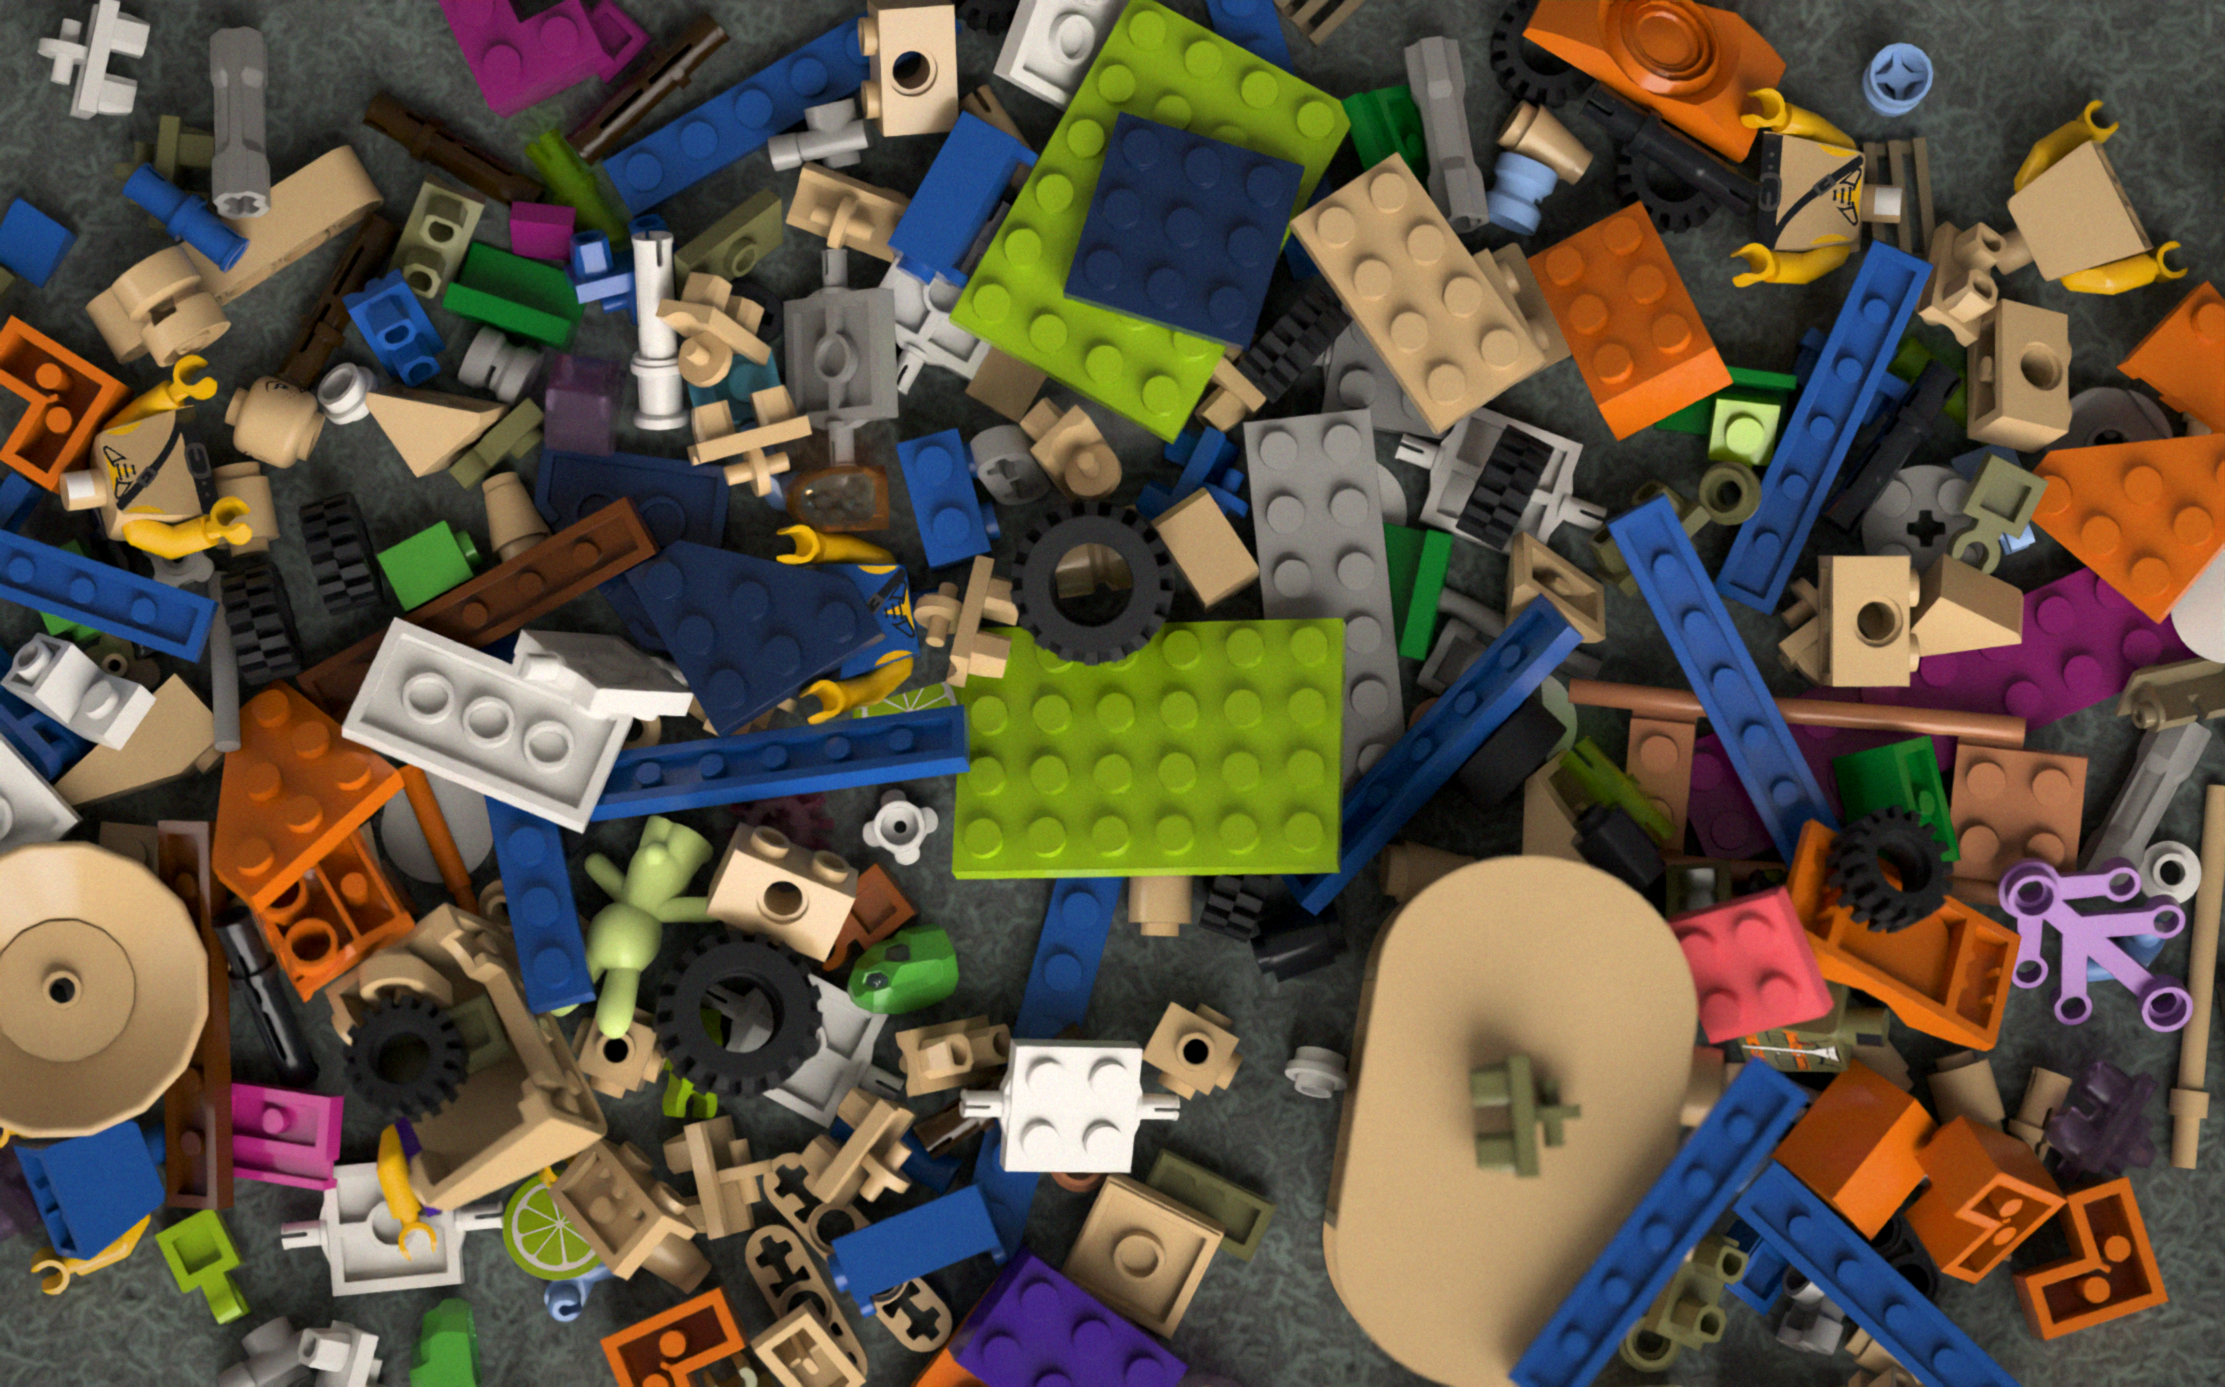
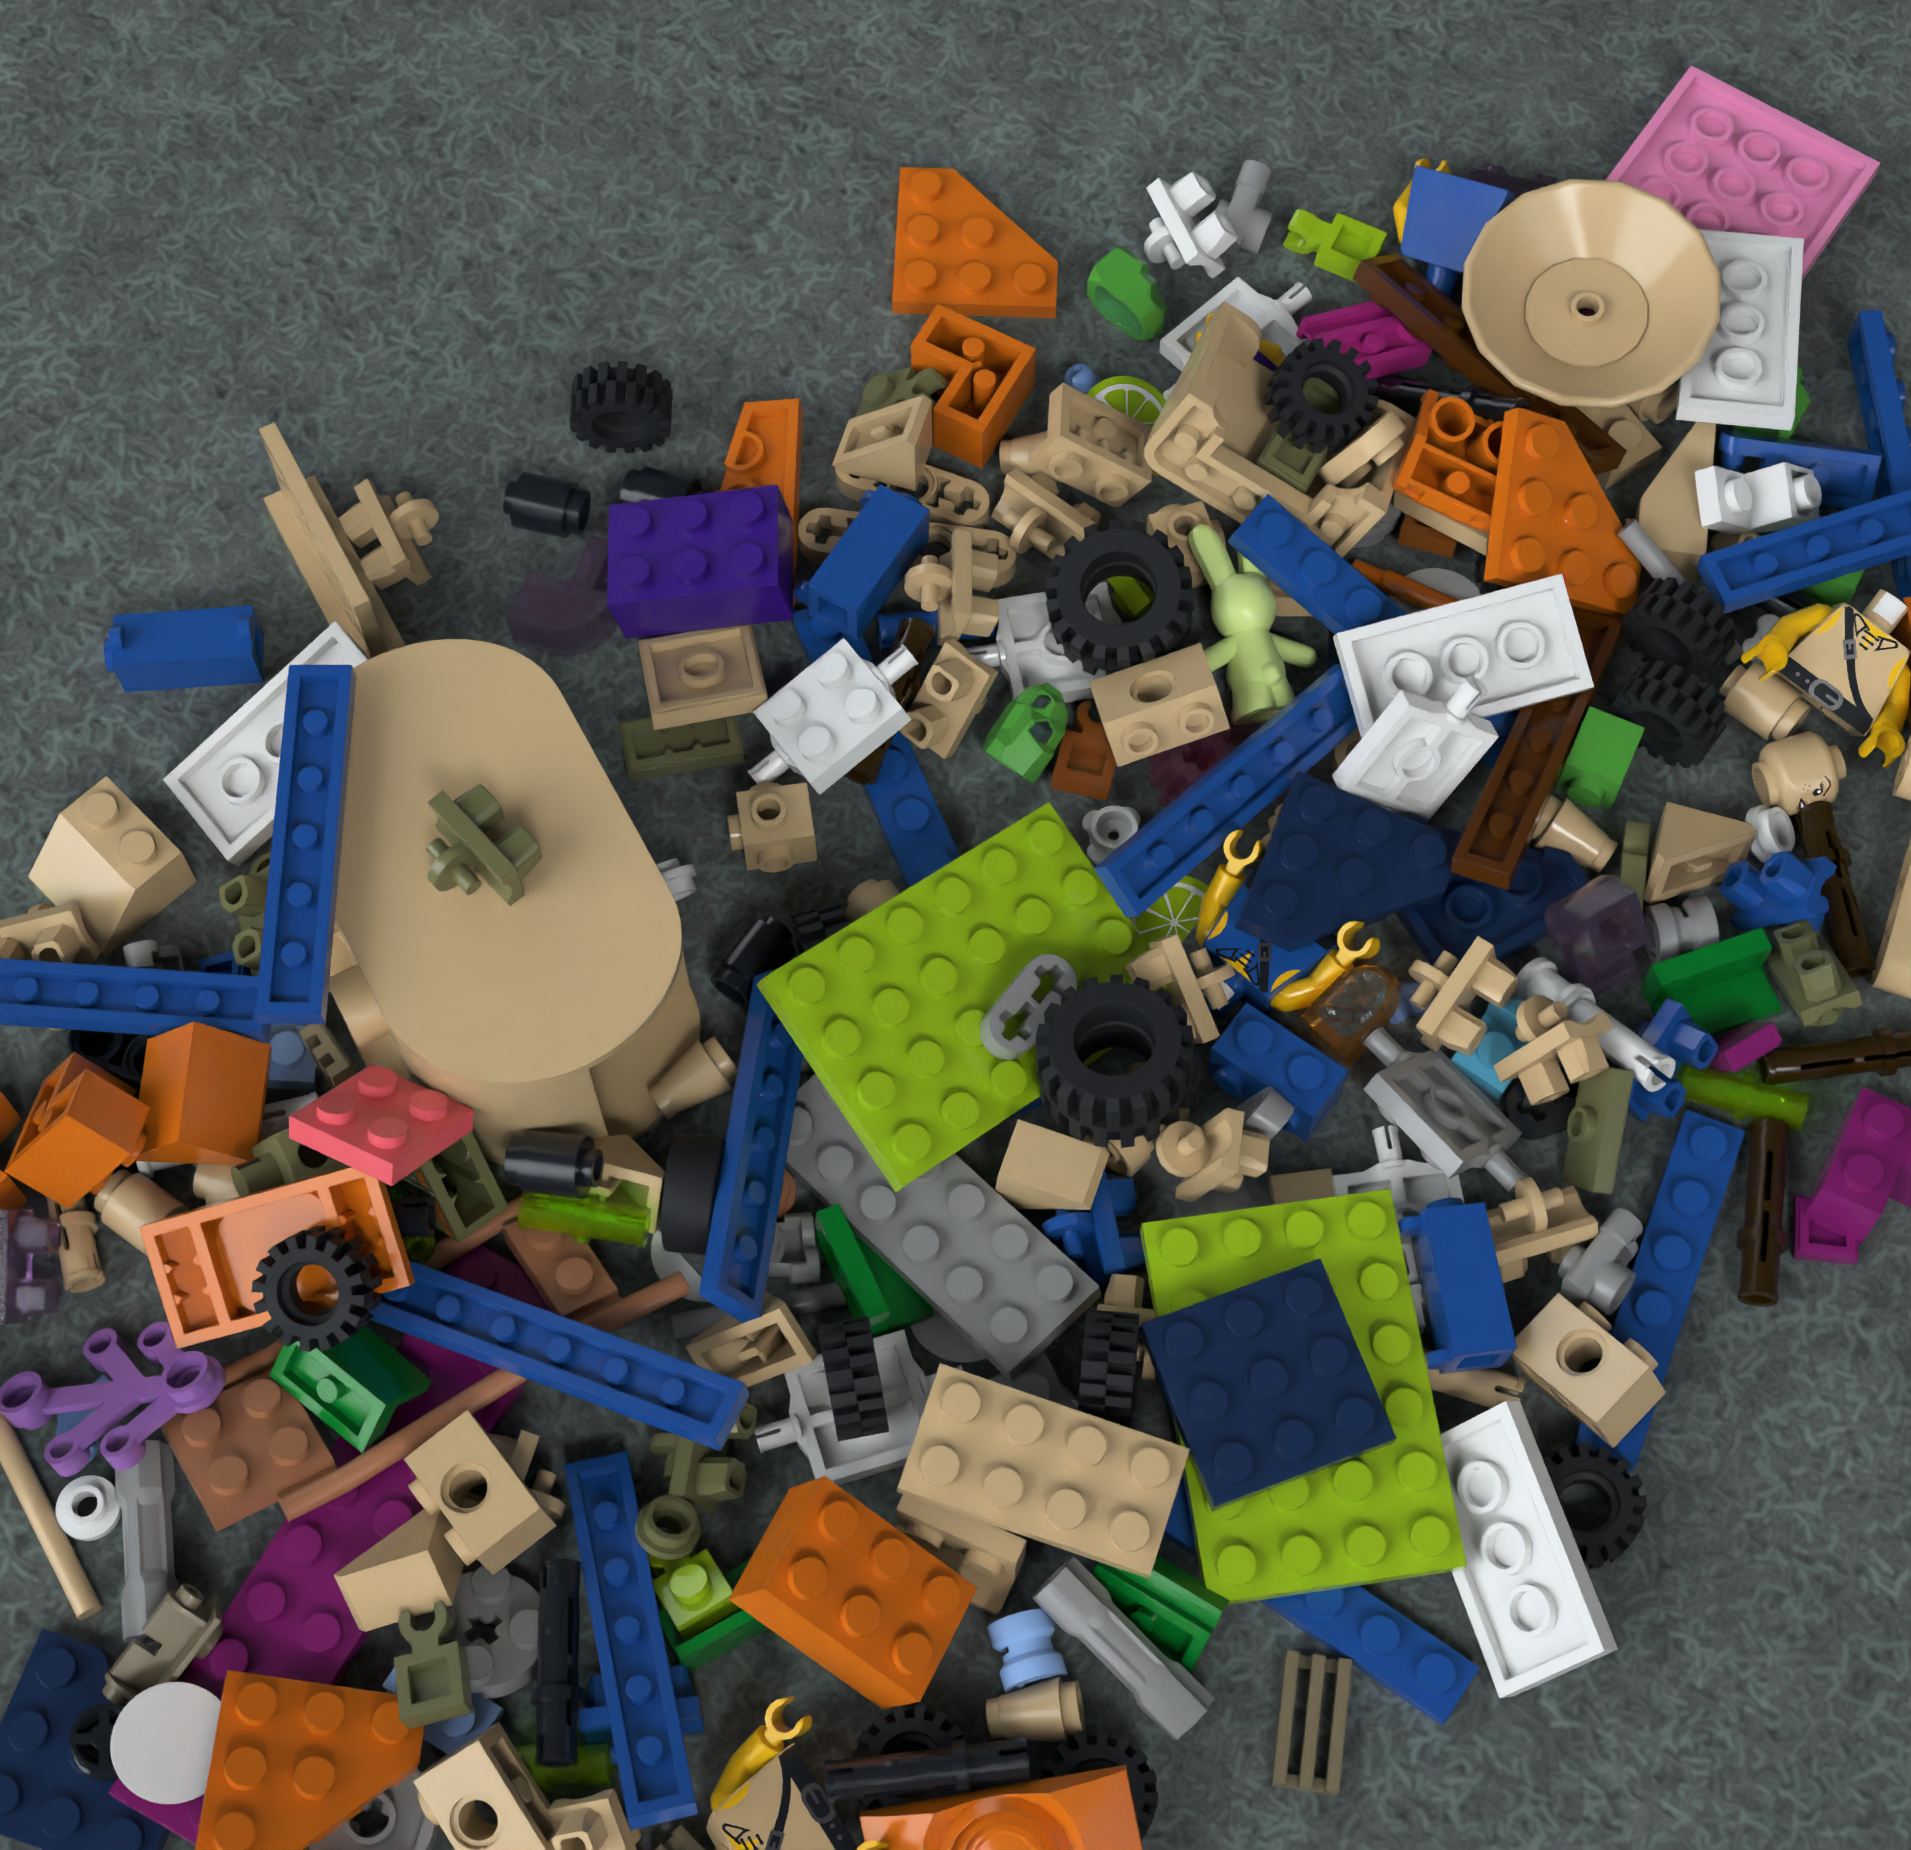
camera: 145 degrees right, 20 degrees down
none -> light grey beam [980,954,1077,1060]

